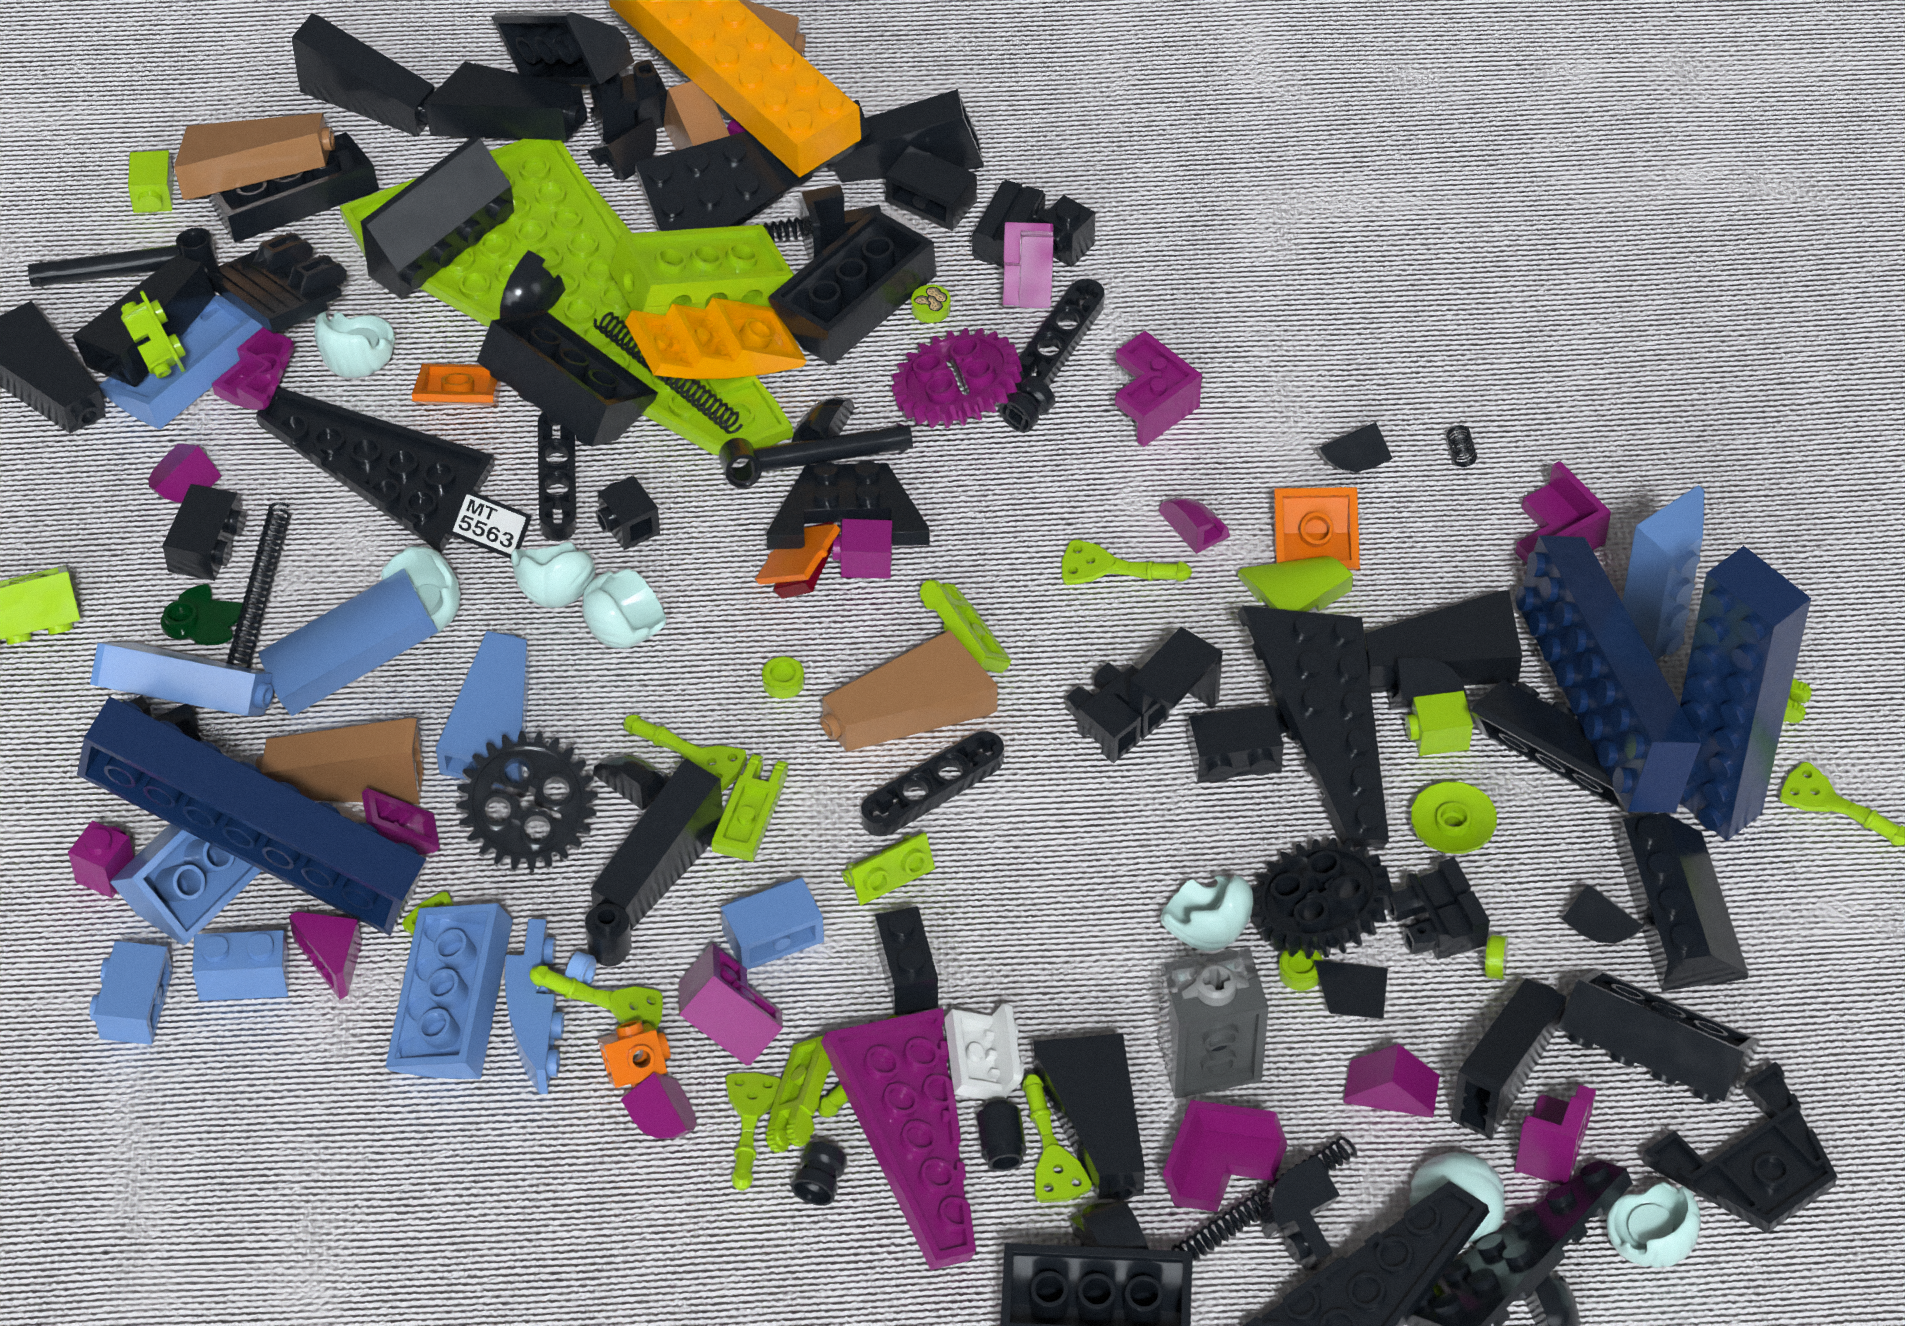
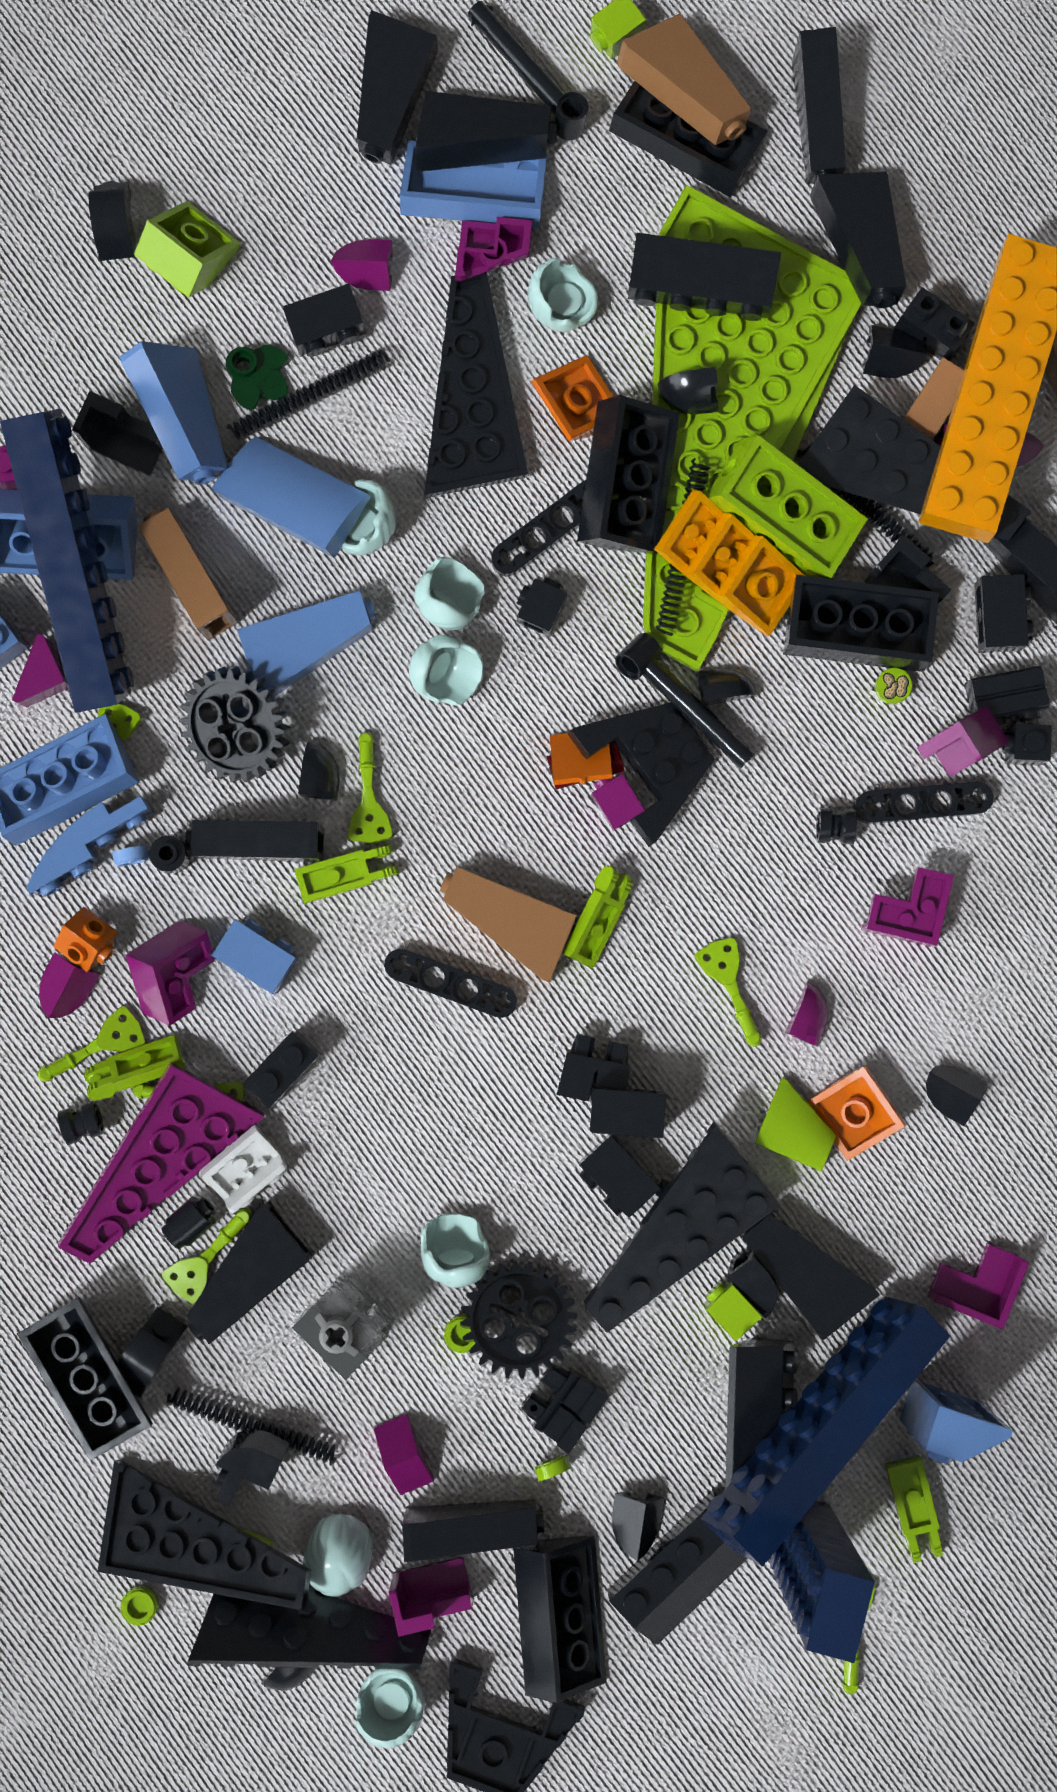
camera: 60 degrees right, 35 degrees up
lime hinge [121,291,186,378] -> none
black hinge [208,232,347,333] -> none
magenta slope [361,788,440,855] -> none
sticker [447,489,532,559] -> none
black slope [491,12,635,85] -> none
lime piece [529,965,663,1030] -> none
lime tile [762,656,805,699] -> none
lime hinge [841,832,935,906] -> none
magenta gear [891,328,1023,428] -> none
magenta panel [1163,1100,1288,1212] -> none
black sticker [1314,960,1388,1019] -> none
lime dish [1411,781,1497,854] -> none
black piece [1446,425,1478,467] -> none

